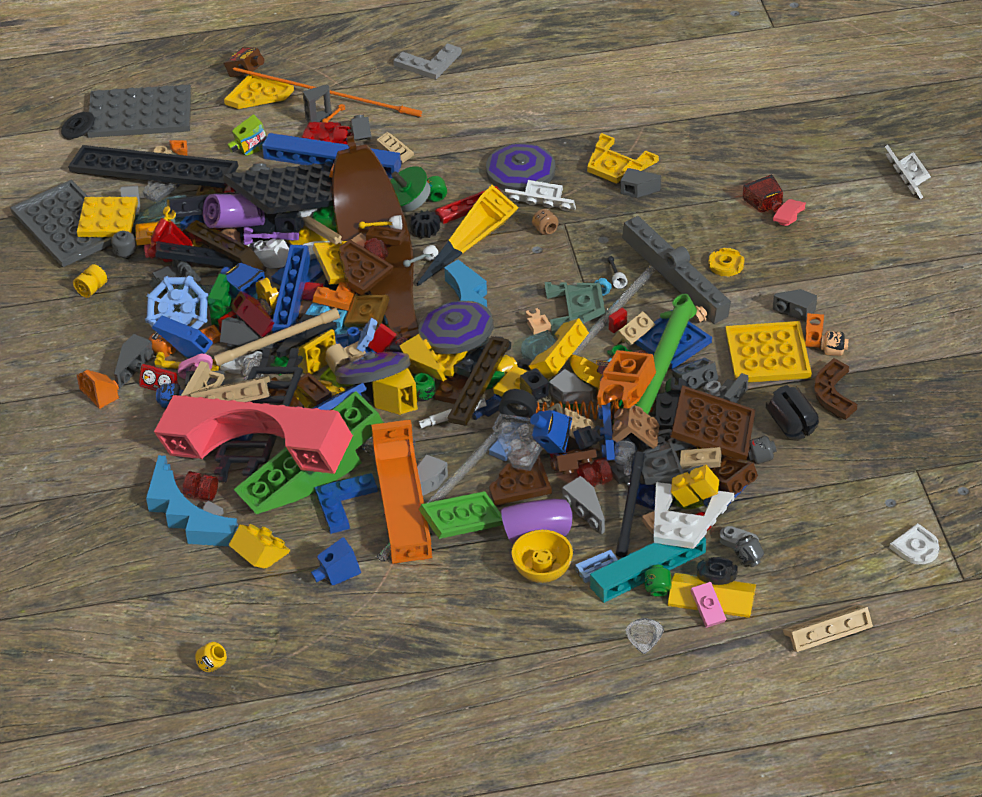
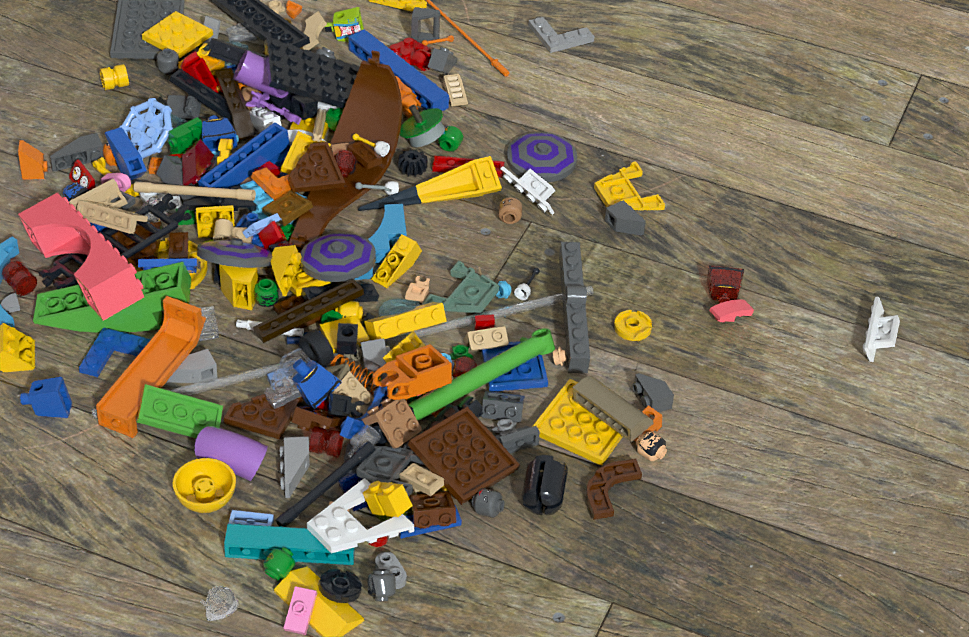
camera: 30 degrees right, 0 degrees up
none -> tan tile [303,11,327,50]
none -> yellow slope [371,234,422,289]
none -> dark tan brick [573,376,654,442]

